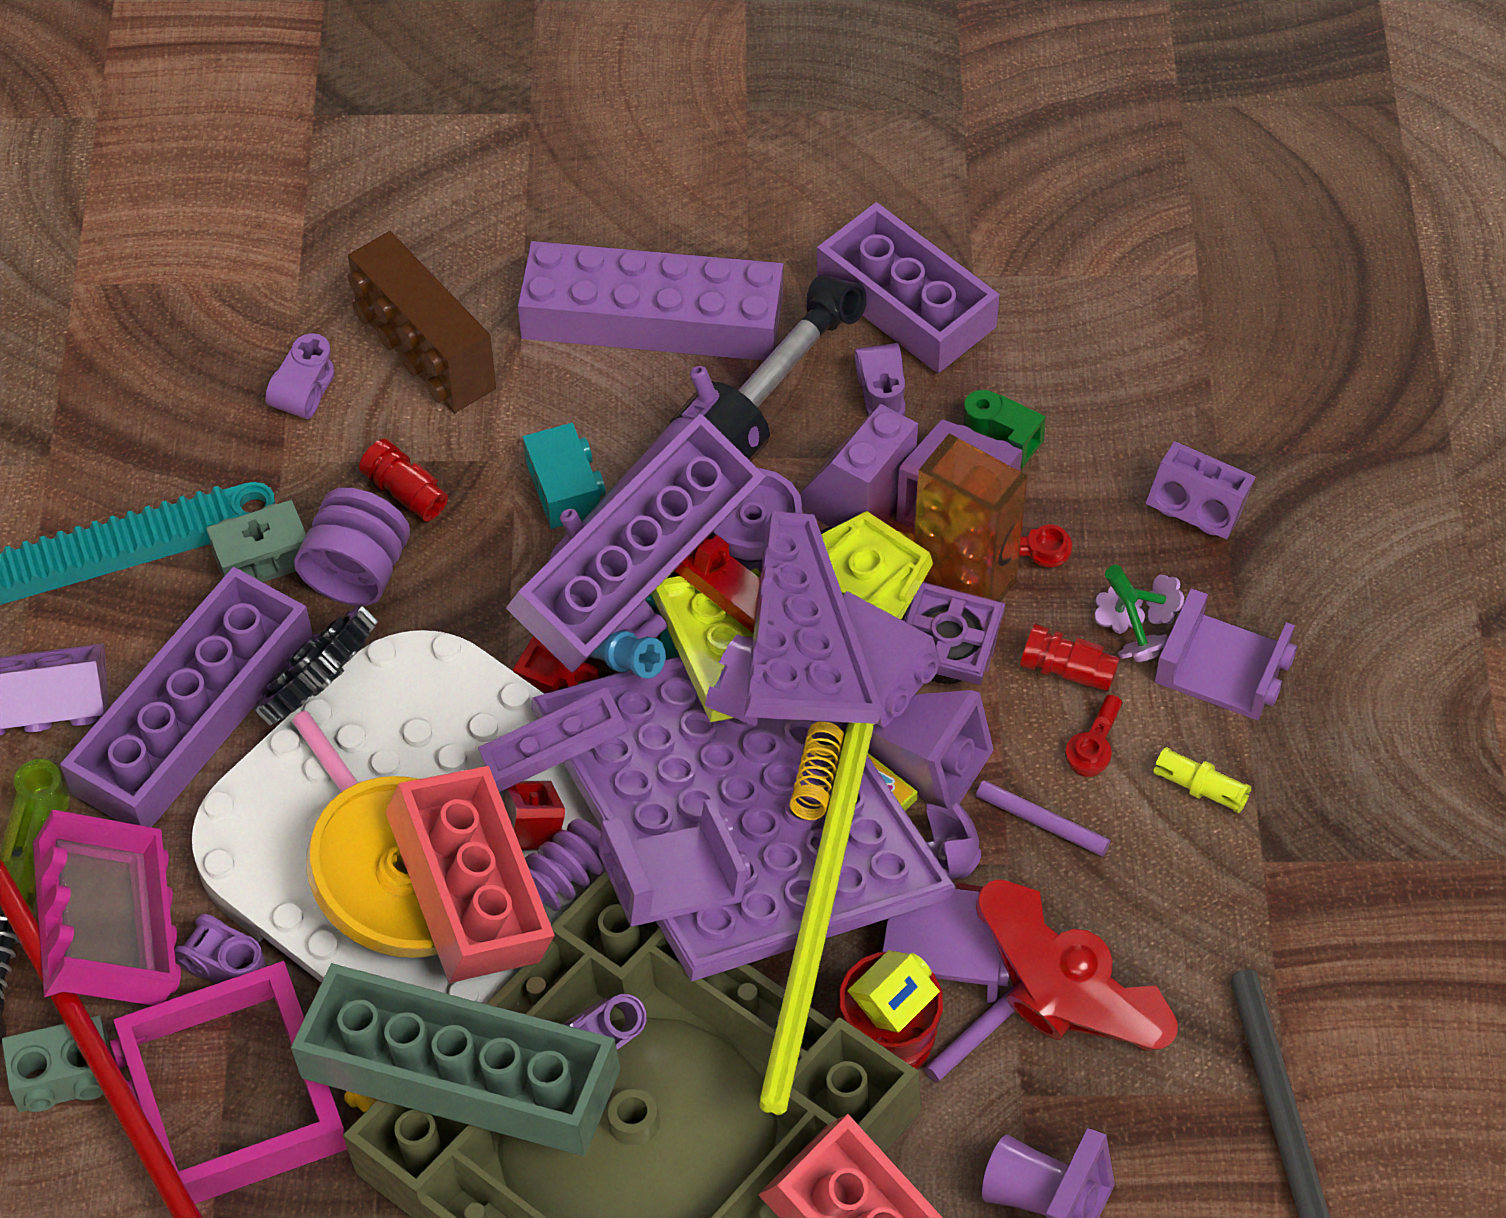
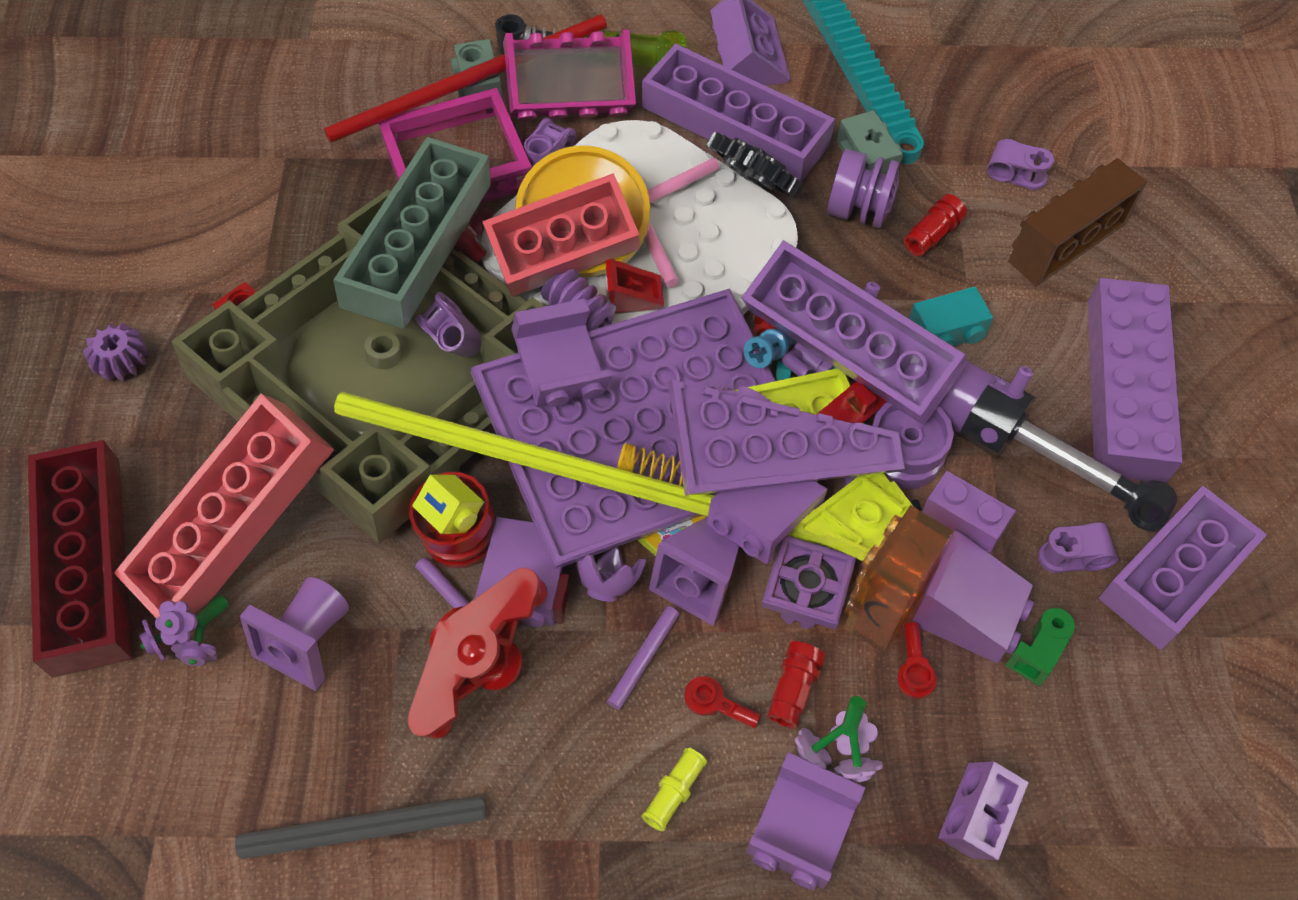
camera: 90 degrees right, 5 degrees up
medium lavender plate [478,687,628,792] -> none

